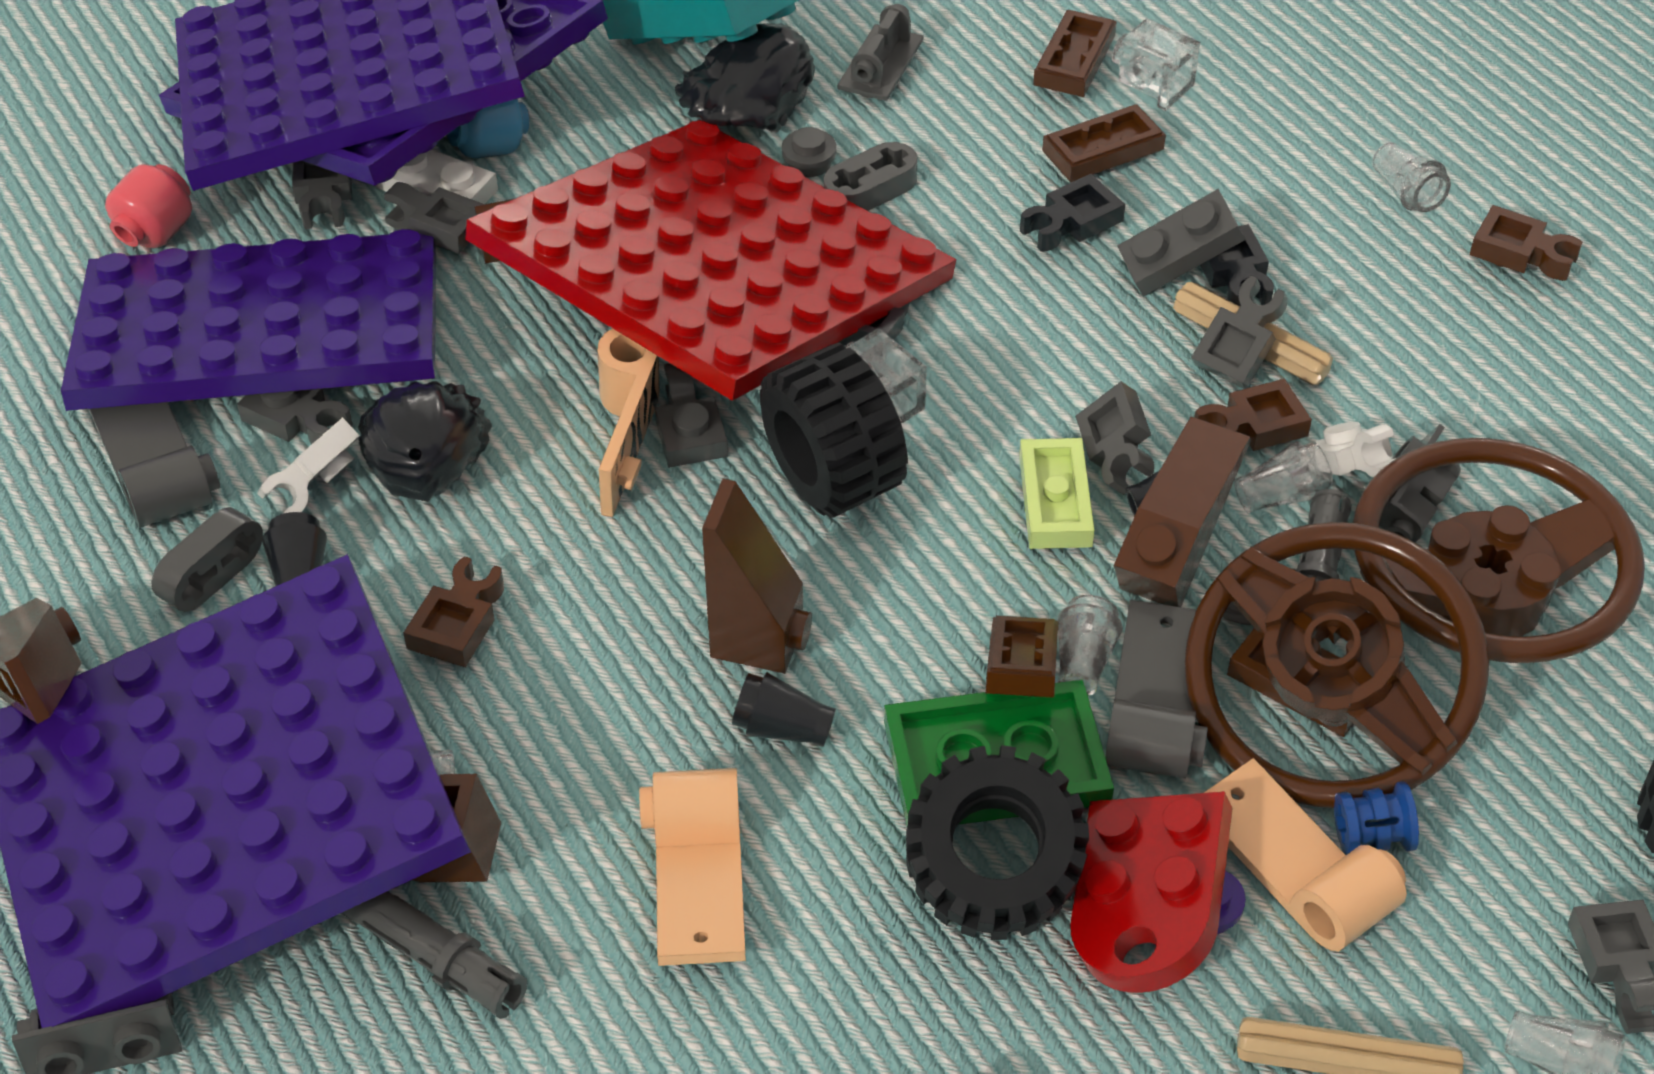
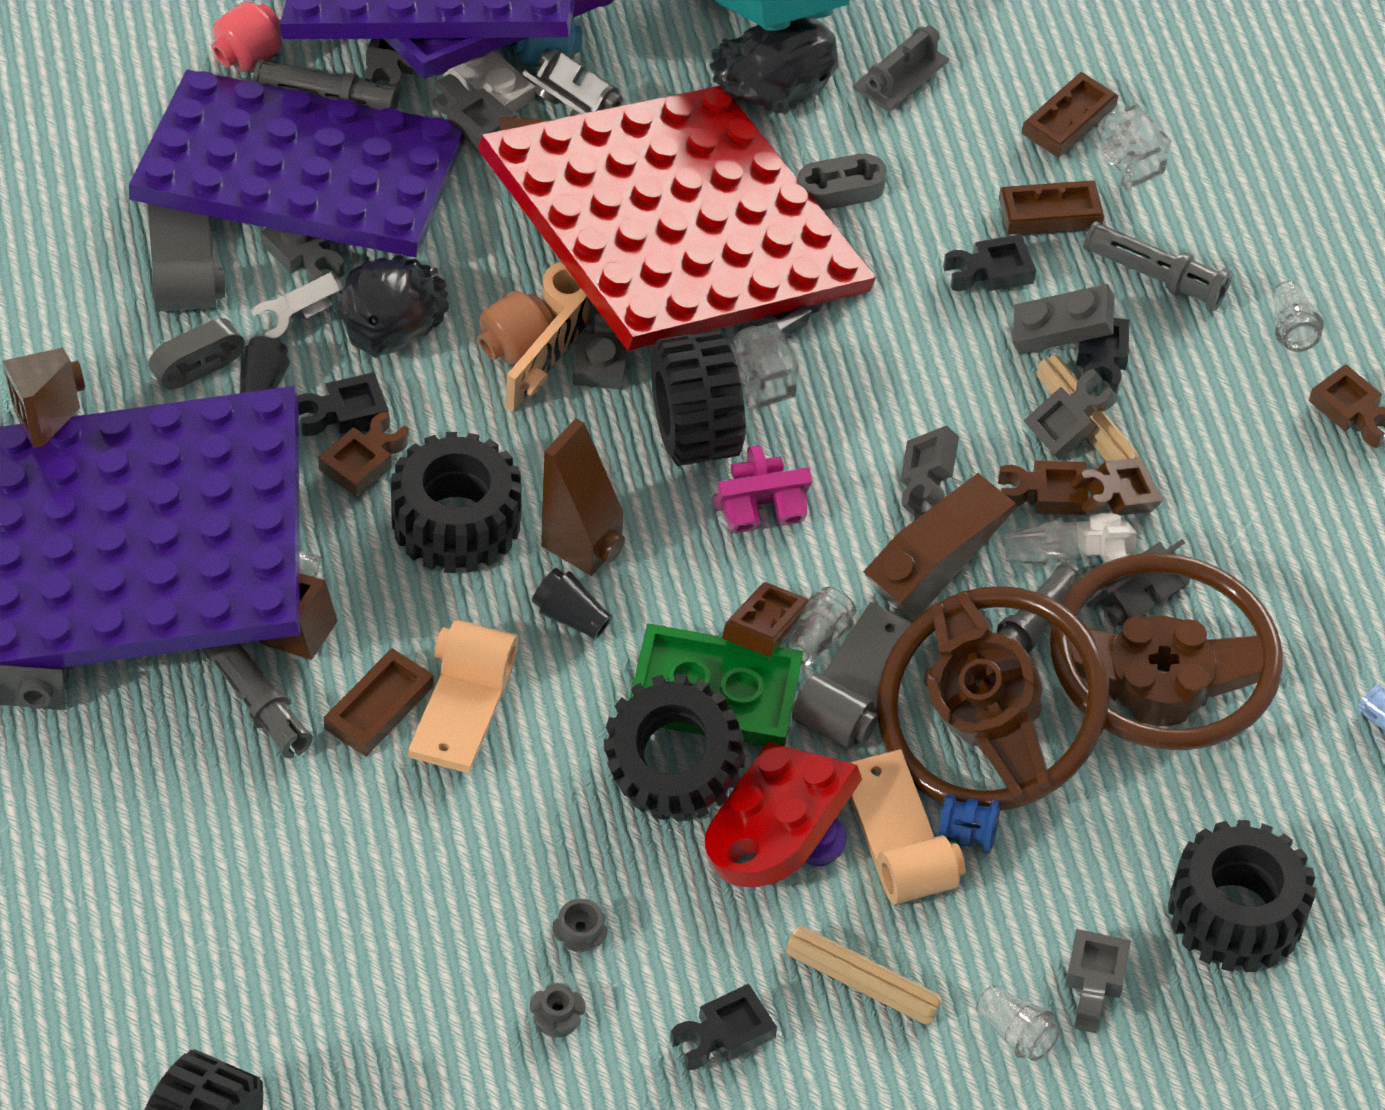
camera: 15 degrees right, 5 degrees up
dark grey plate [782,127,836,177] -> none
yellowish green plate [1019,438,1094,549] -> none
none -> dark grey pin [253,59,400,110]
none -> black plate [298,372,389,436]
none -> reddish brown tile [324,648,434,757]
none -> black tyre [391,432,522,573]
none -> nougat head [477,291,553,365]
none -> hinge [522,48,623,116]
none -> dark pink hips [712,445,812,533]
none -> reddish brown plate [1070,458,1163,516]
none -> dark grey pin [1083,221,1232,311]

